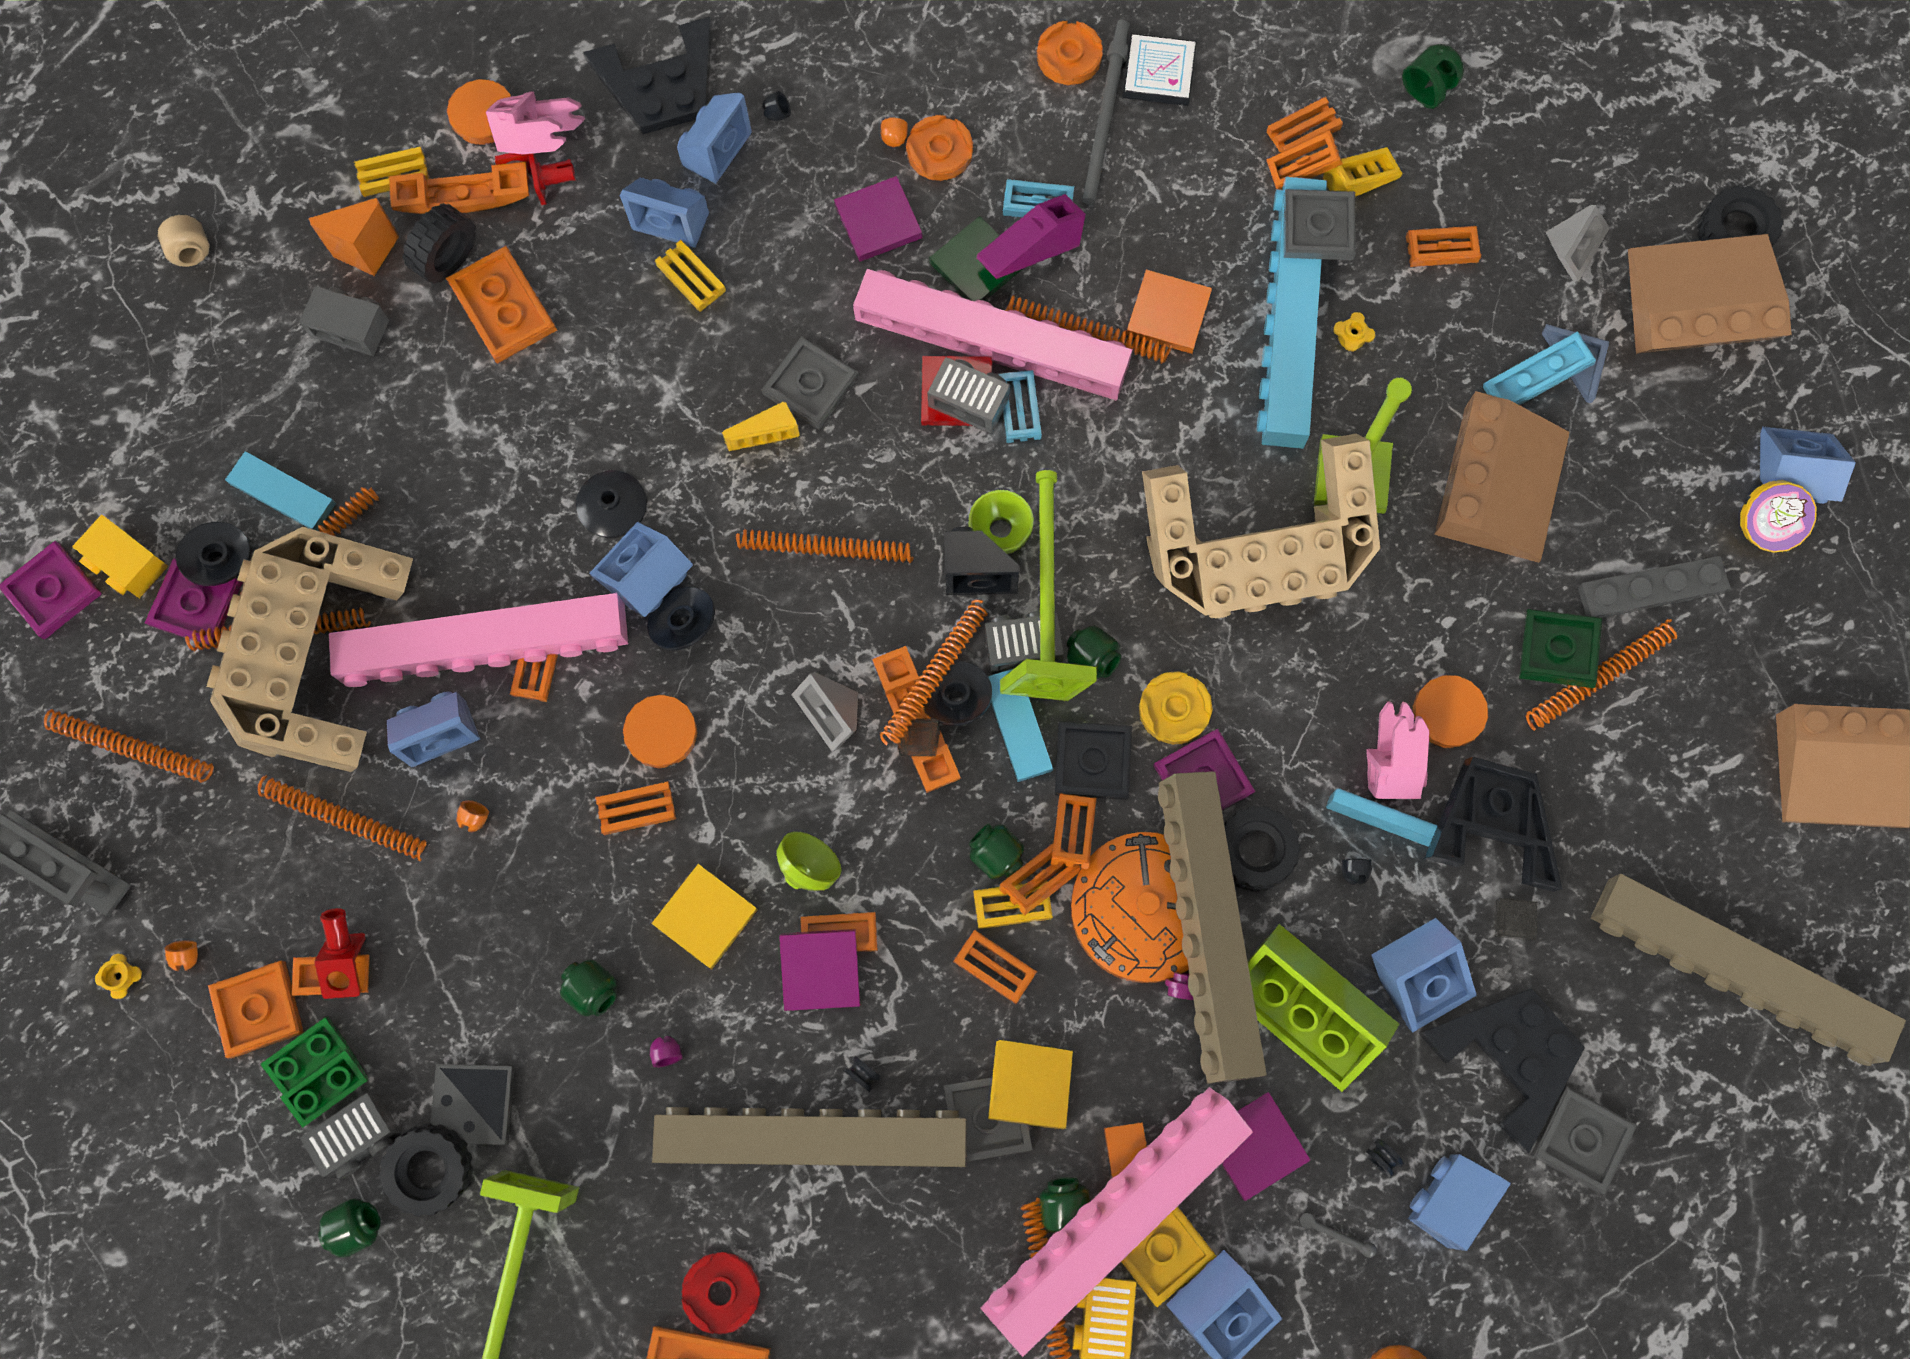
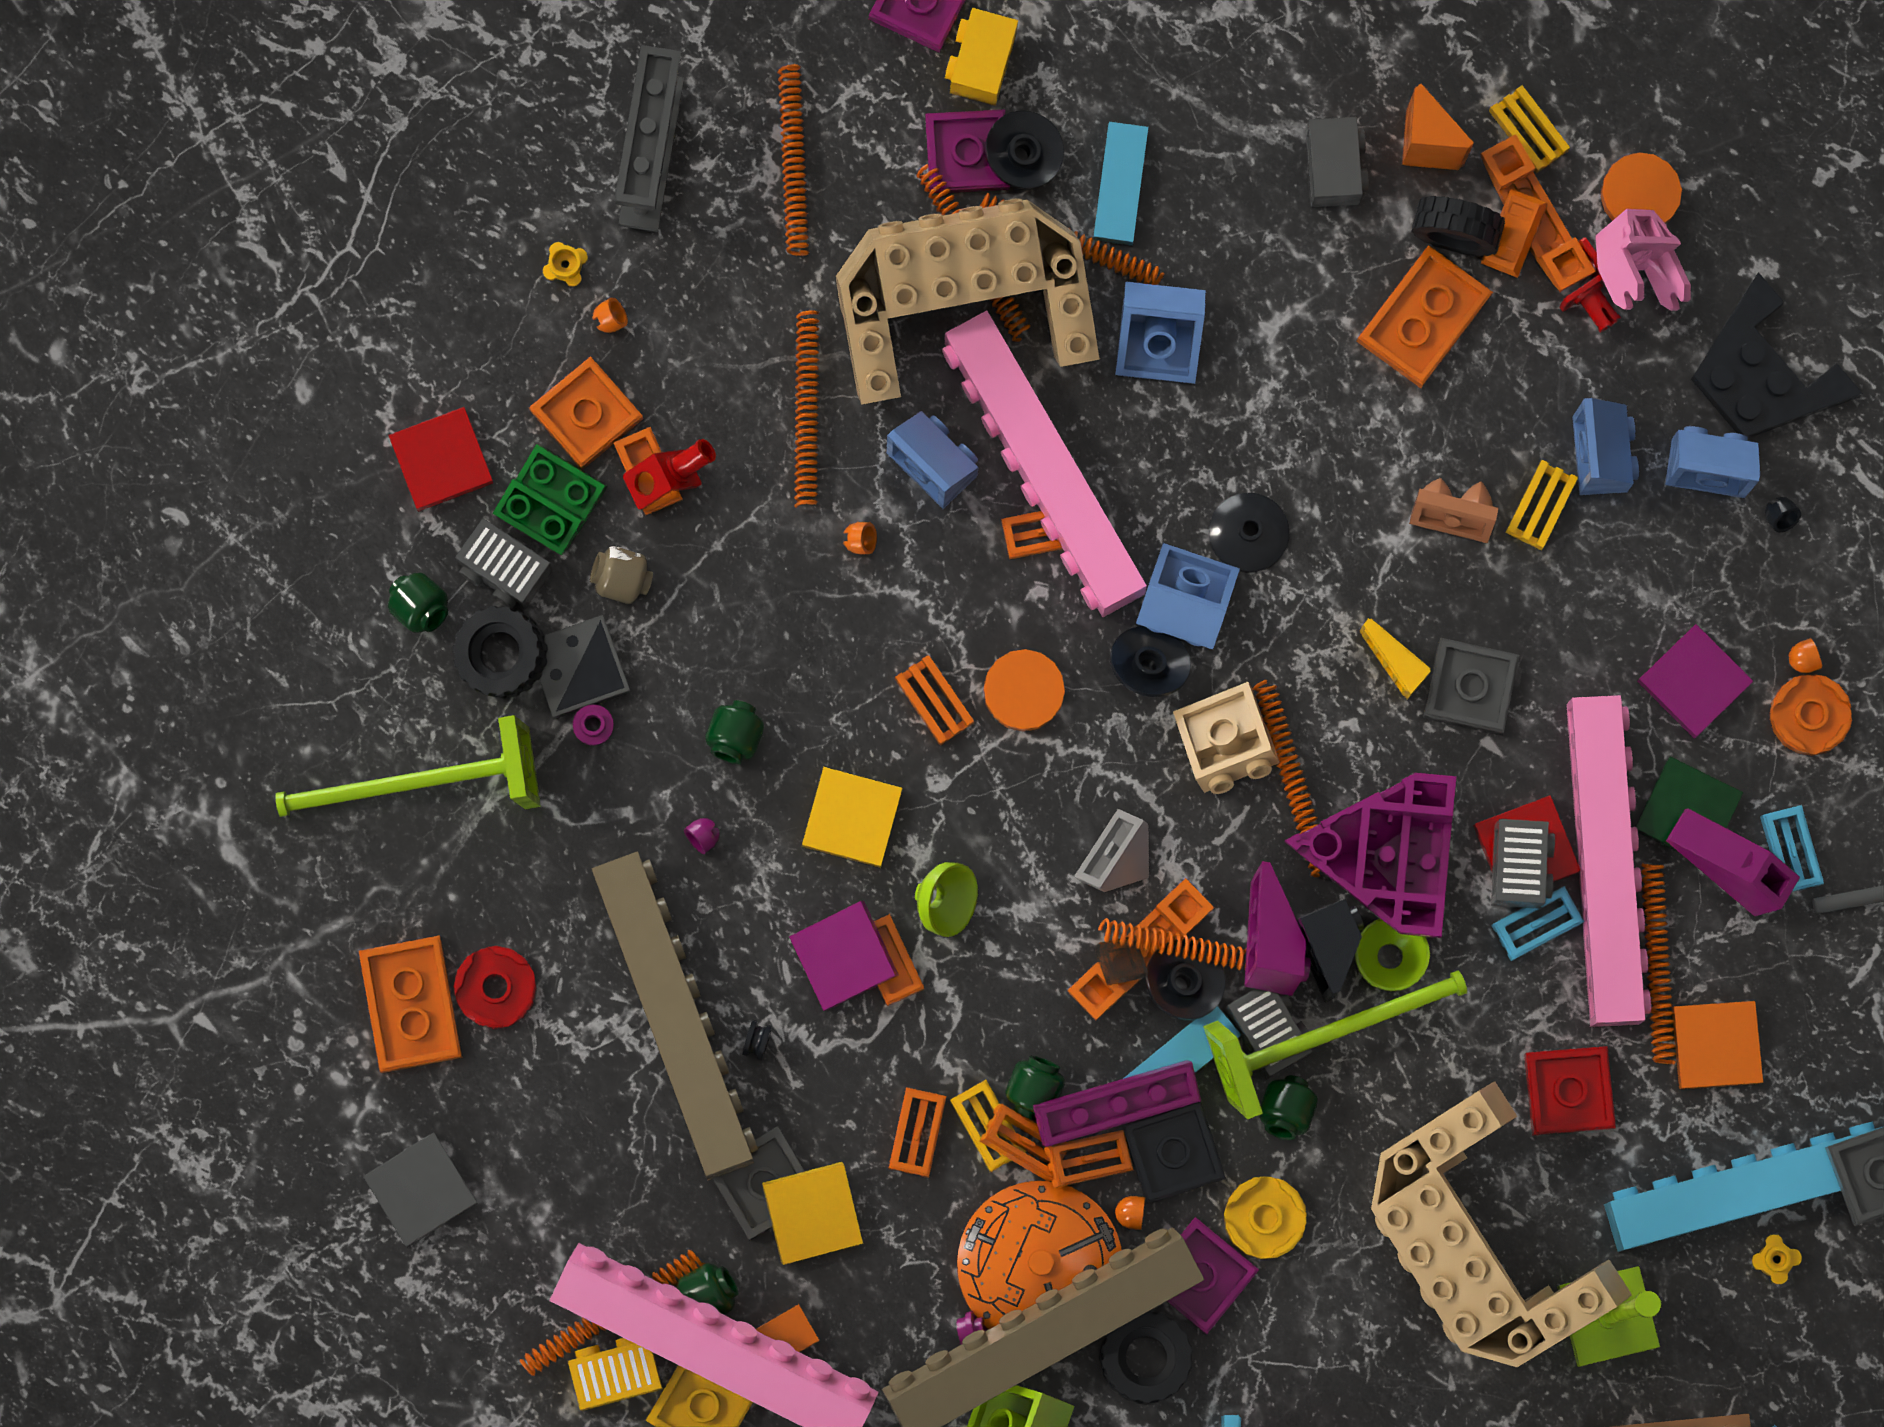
camera: 60 degrees right, 5 degrees up
none -> red tile [388,407,493,512]
none -> magenta plate [573,705,614,746]
none -> dark tan head [590,546,653,604]
none -> magenta tile [1033,1060,1201,1147]
none -> medium blue slope [1115,282,1206,384]
none -> orange hinge [1115,1196,1145,1230]
none -> tan plate [1173,682,1280,794]
none -> magenta slope [1244,861,1311,996]
none -> magenta wedge [1285,773,1457,938]
none -> nougat tile [1409,478,1498,543]
none -> orange tile [1481,189,1548,278]
none -> red tile [1524,1046,1616,1136]

